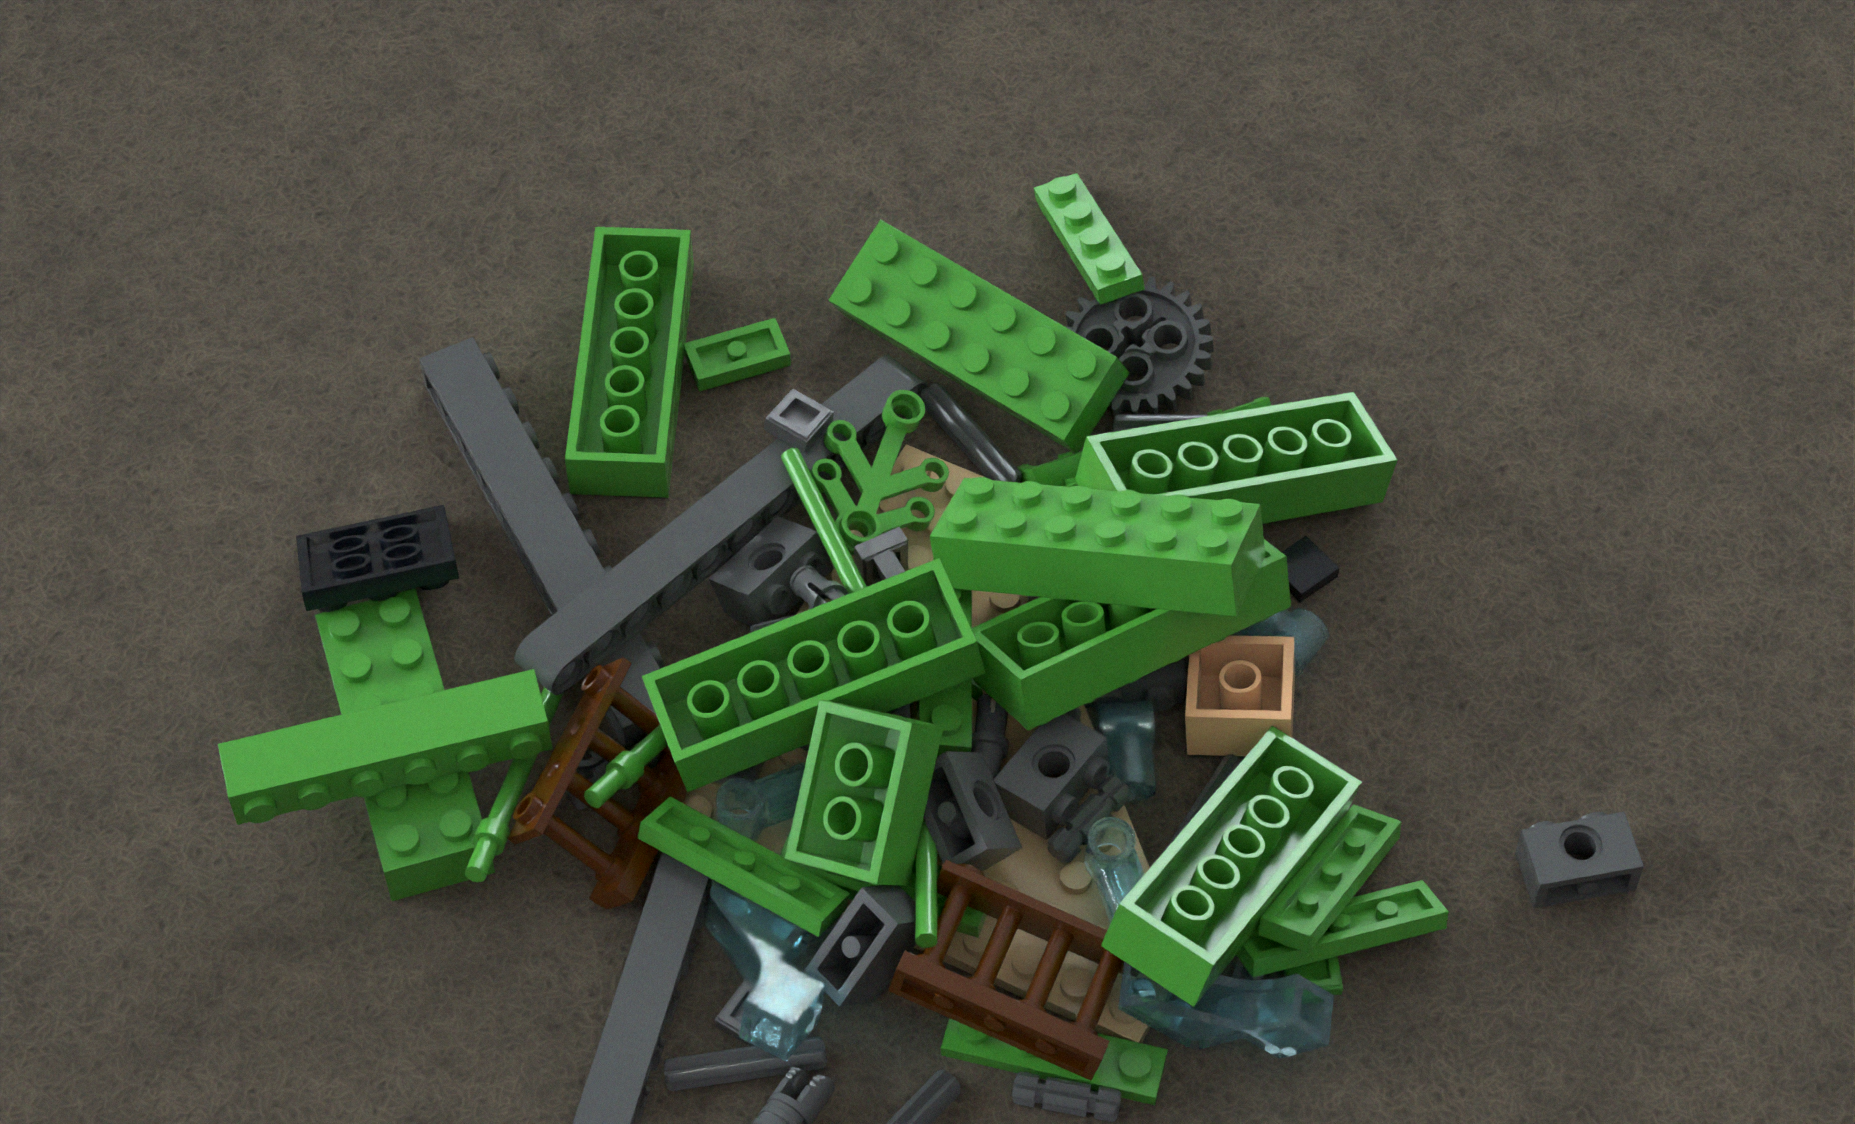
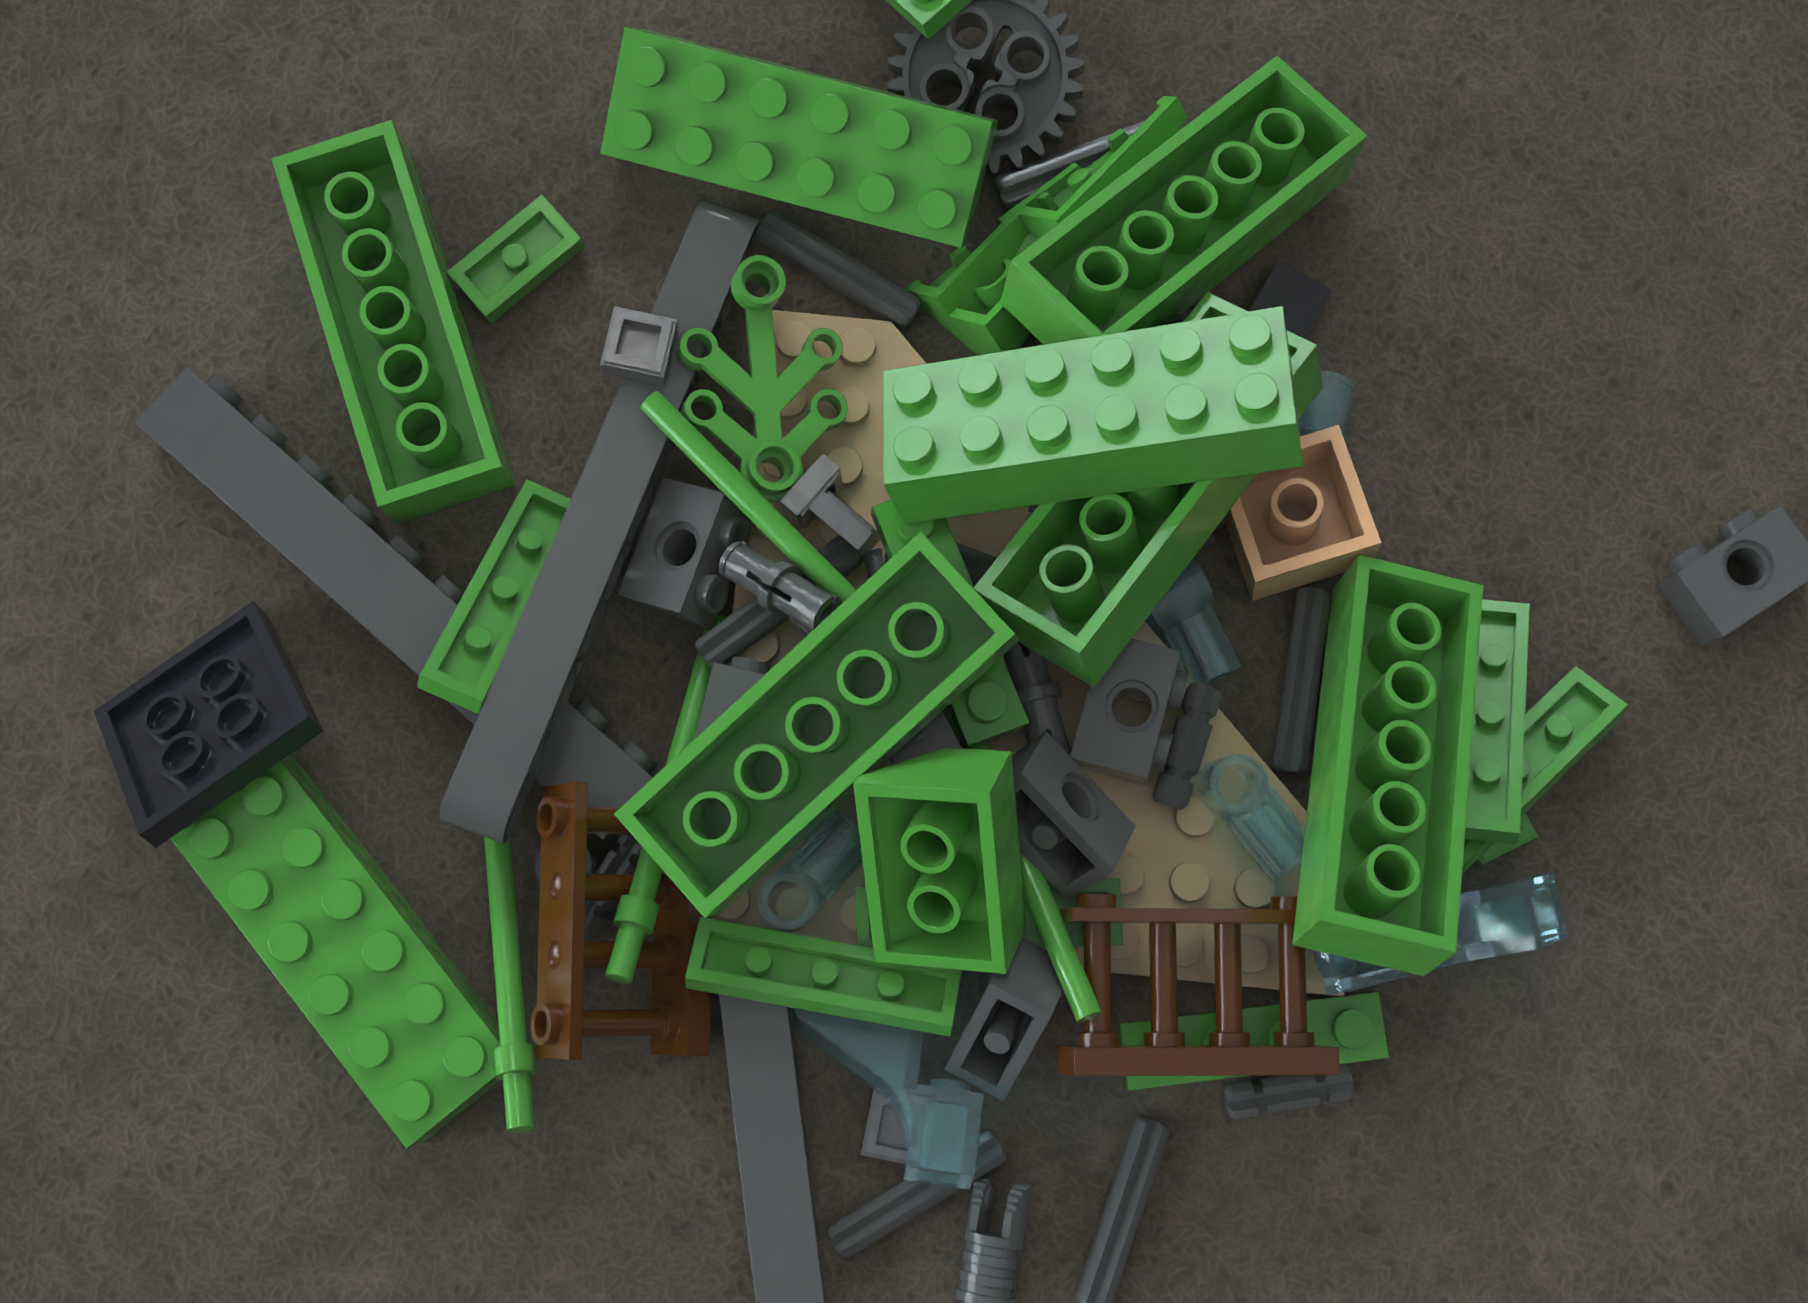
camera: 20 degrees left, 25 degrees up
bright green brick [218,669,553,825] -> none
none -> bright green plate [417,479,571,714]

